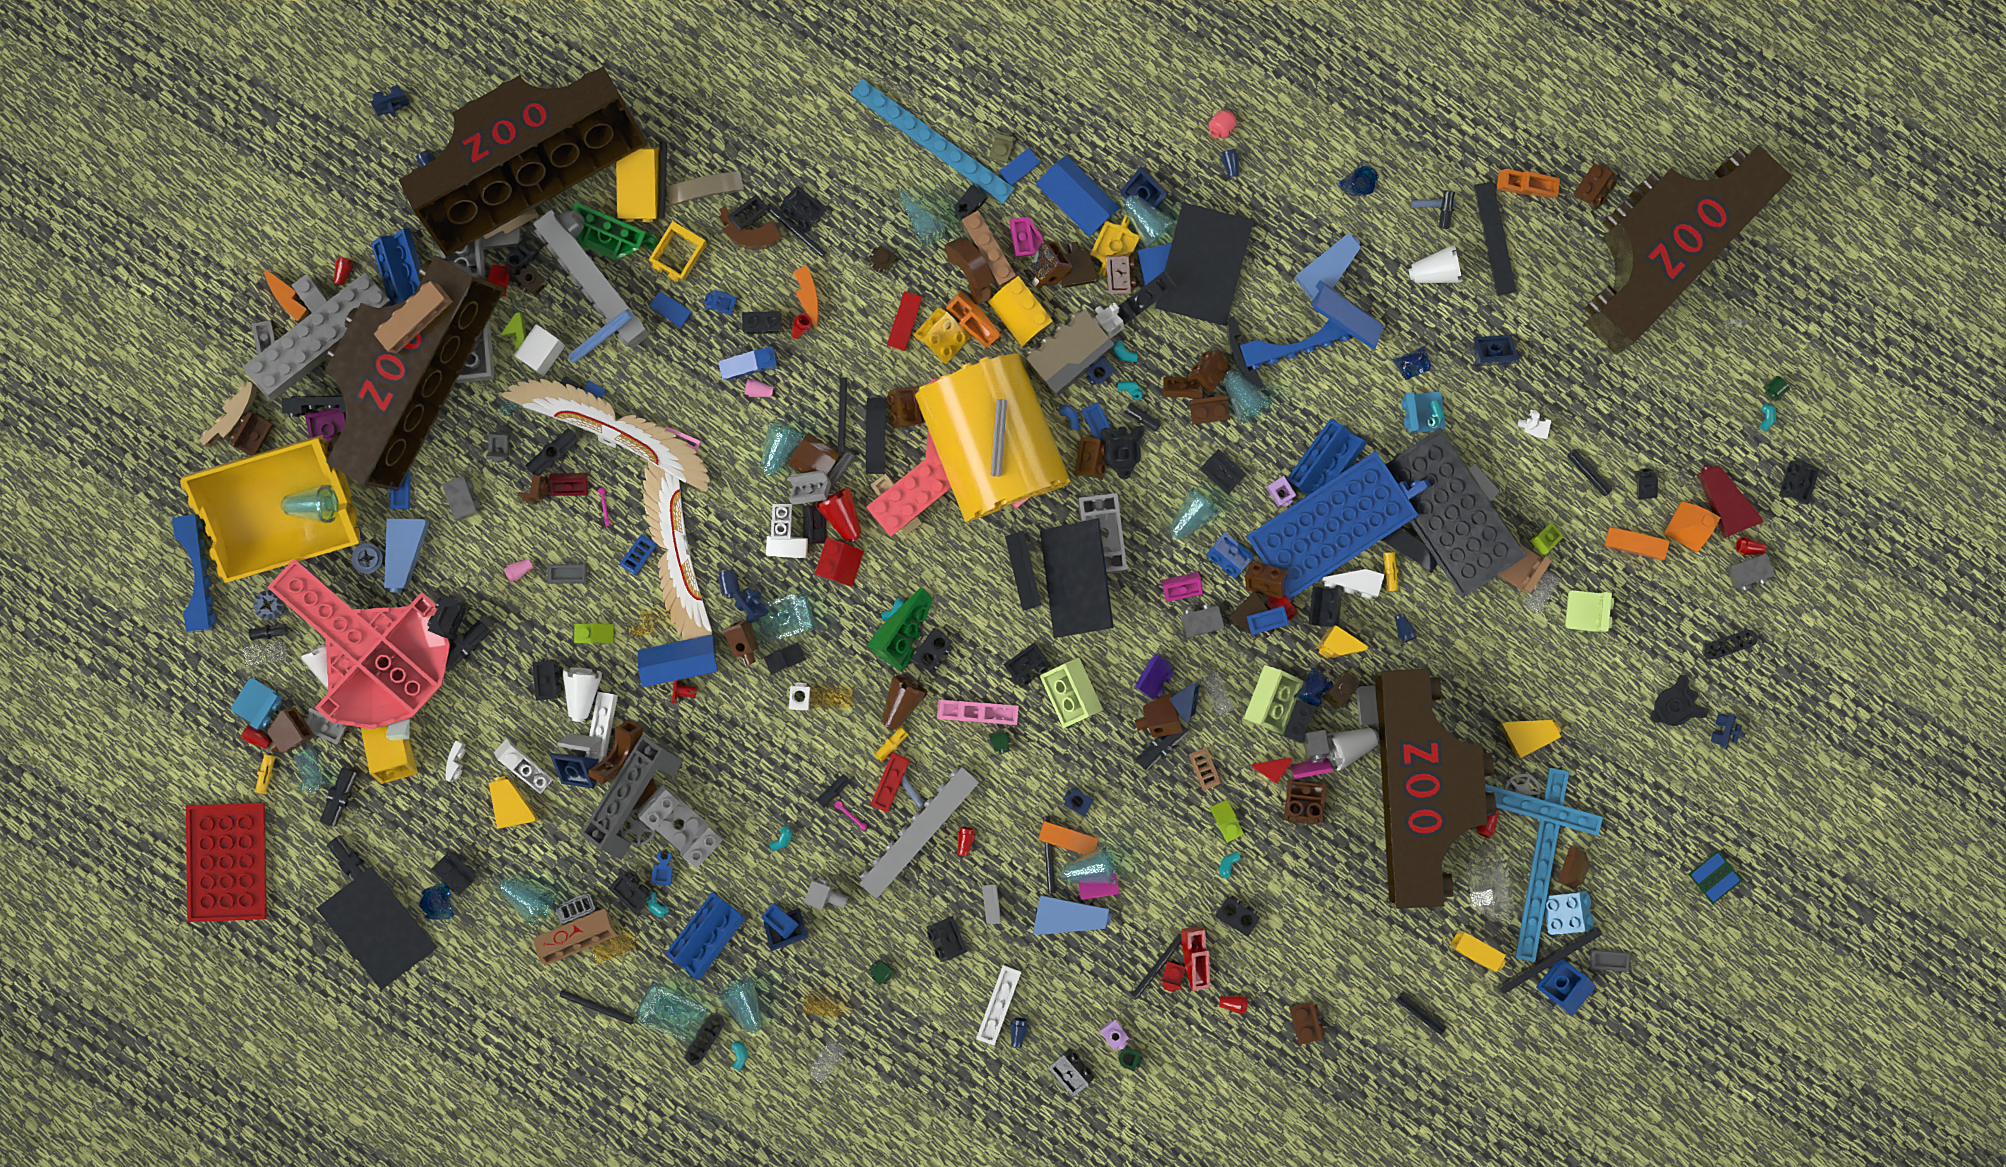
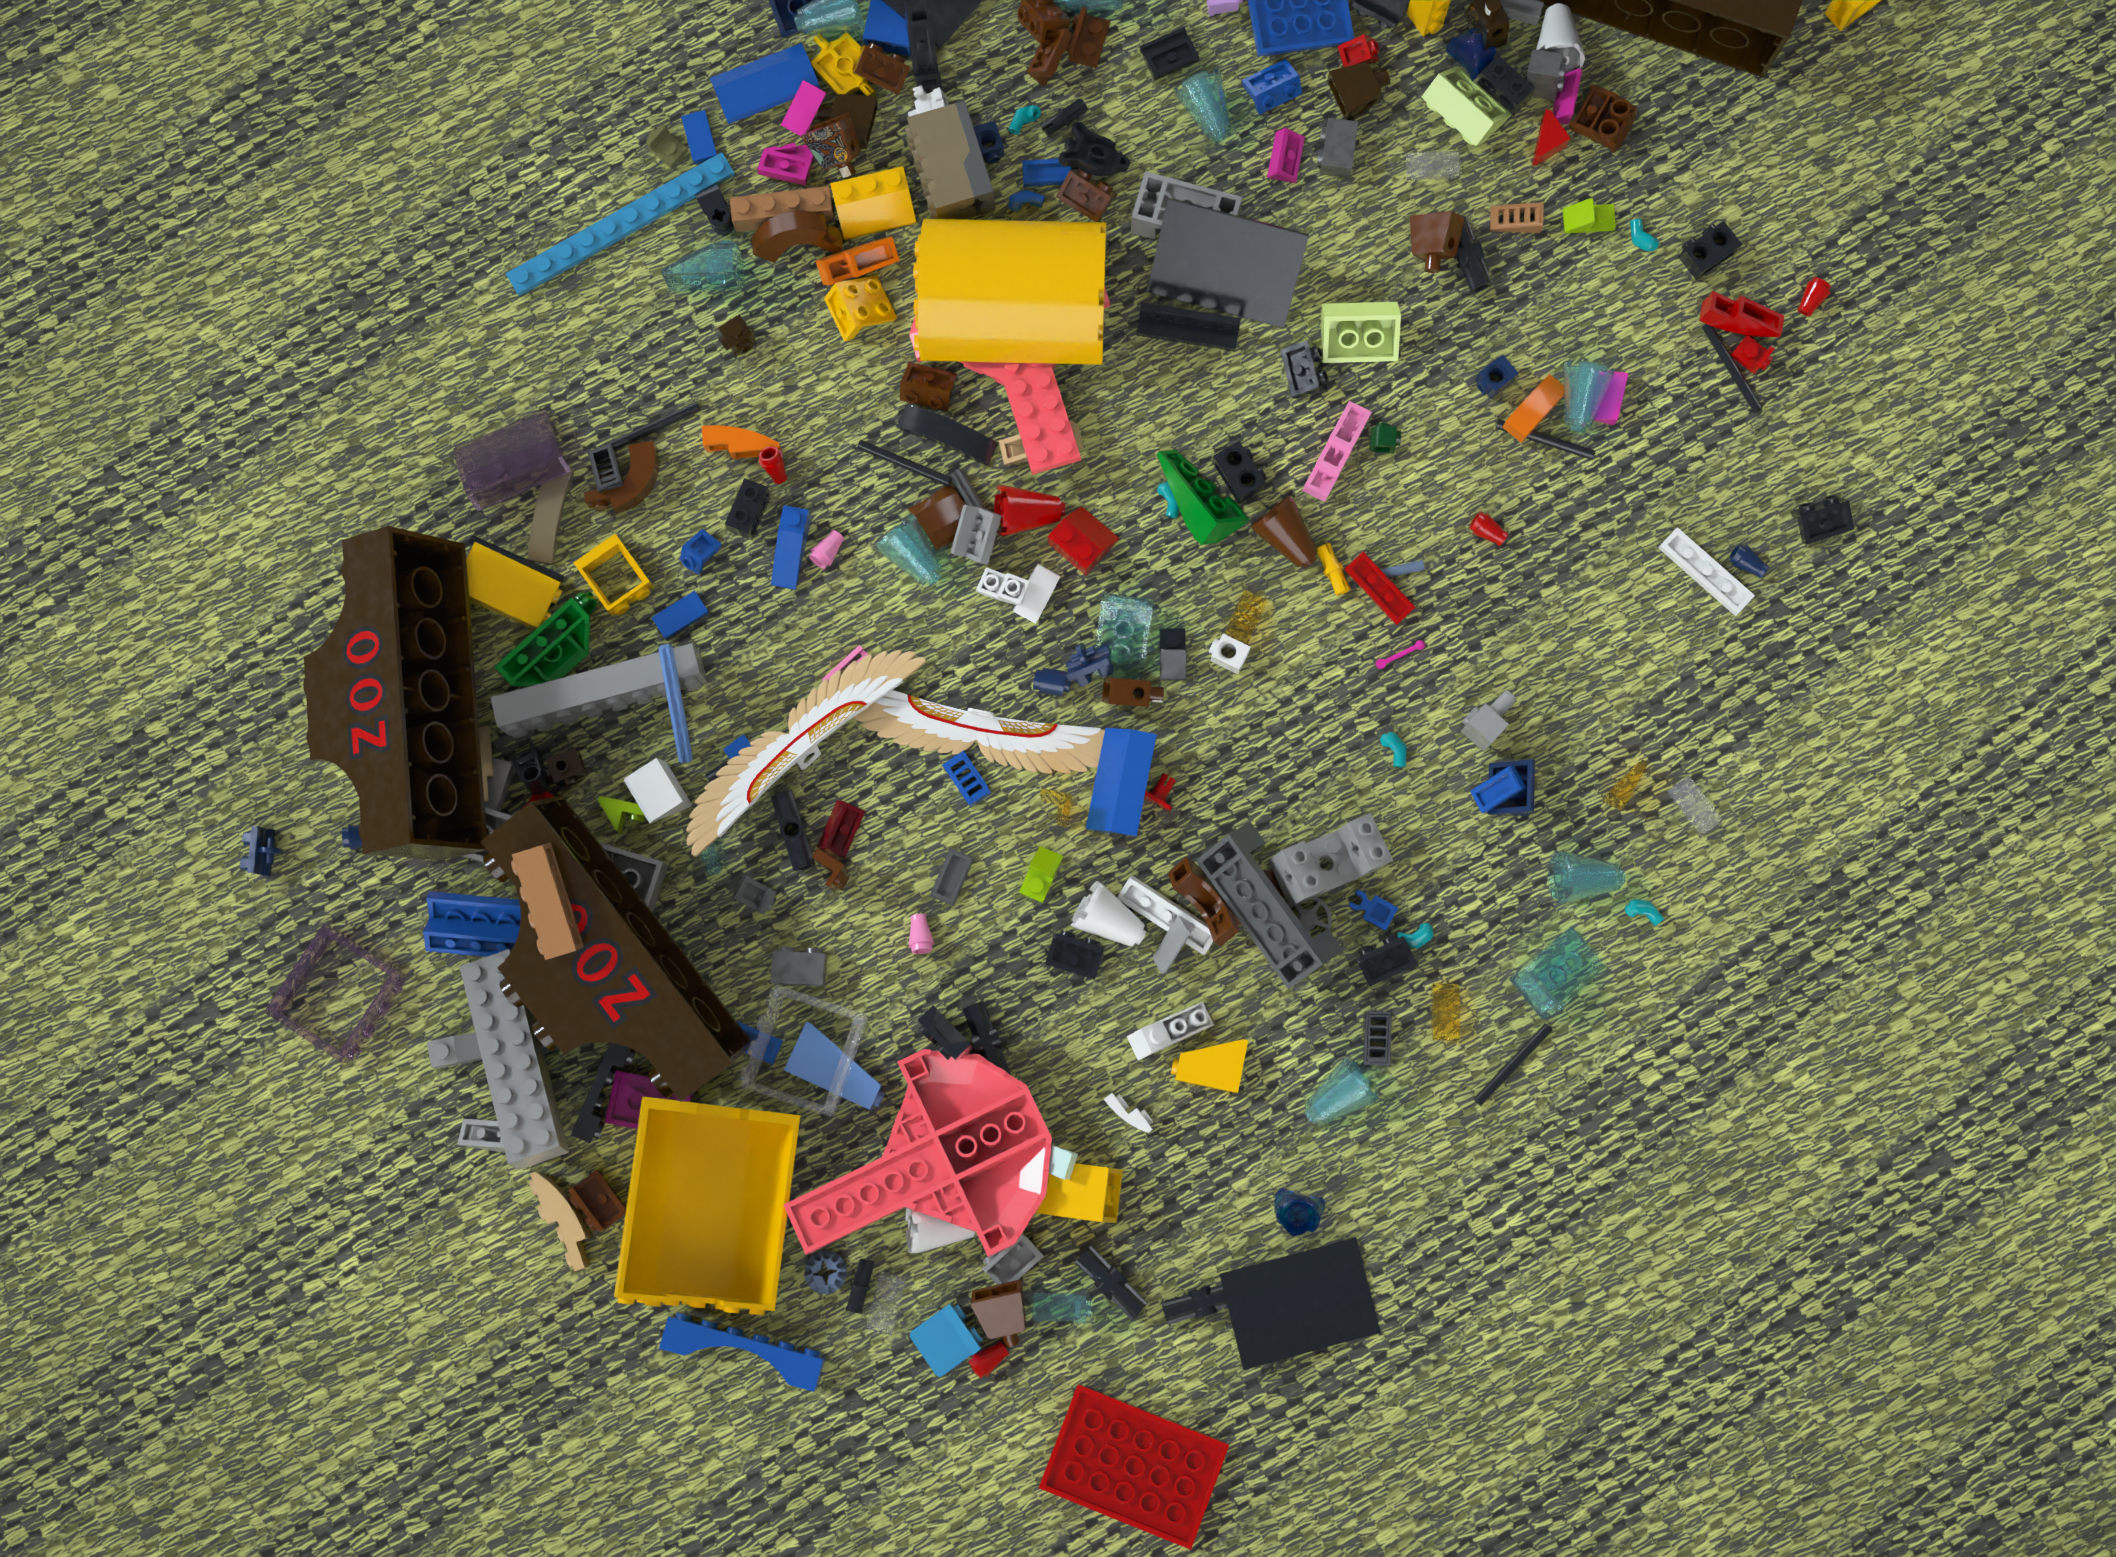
camera: 60 degrees left, 5 degrees down
yellow pin [254,754,276,794] -> none
orange slope [264,270,311,322] -> none
clear light blue cone [281,485,338,523] -> none
red cone [333,256,354,285] -> none
sand blue gear [352,543,383,574] -> none
black bracket [430,850,476,897] -> none
medium nougat brick [533,908,617,966] -> none
dark blue slope [550,753,599,789] -> none
dark grey piece [554,210,584,245] -> none
dark pink hinge [598,487,610,527] -> none
blue slope [665,891,746,981] -> none
black beam [685,1013,724,1065] -> none
black bracket [780,186,827,232] -> none
black slope [803,505,826,544] -> none
black axle [816,774,851,808] -> none
light grey brick [859,767,979,899] -> none
dark green plate [868,959,896,985] -> none
red tile [887,291,922,352] -> none
black bracket [926,916,968,962] -> none
light grey slope [982,884,1001,924] -> none
light grey axle [991,399,1007,477] -> none
medium blue slope [1033,895,1112,935] -> none
lavender brick [1099,1018,1129,1050] -> none
teal arm [1113,340,1138,362] -> none
dark green plate [1118,1047,1143,1071] -> none
dark purple slope [1133,653,1174,700] -> none
dark blue slope [1169,679,1201,722] -> none
reddish brown bracket [1245,562,1287,599] -> none
blue tile [1246,606,1289,635] -> none
reddish brown bracket [1289,1001,1325,1045] -> none
black axle [1396,993,1446,1035] -> none
none -> window [264,923,407,1064]
none -> clear purple slope [453,409,571,511]
none -> clear window [739,985,869,1117]
none -> dark pink slope [781,80,826,136]

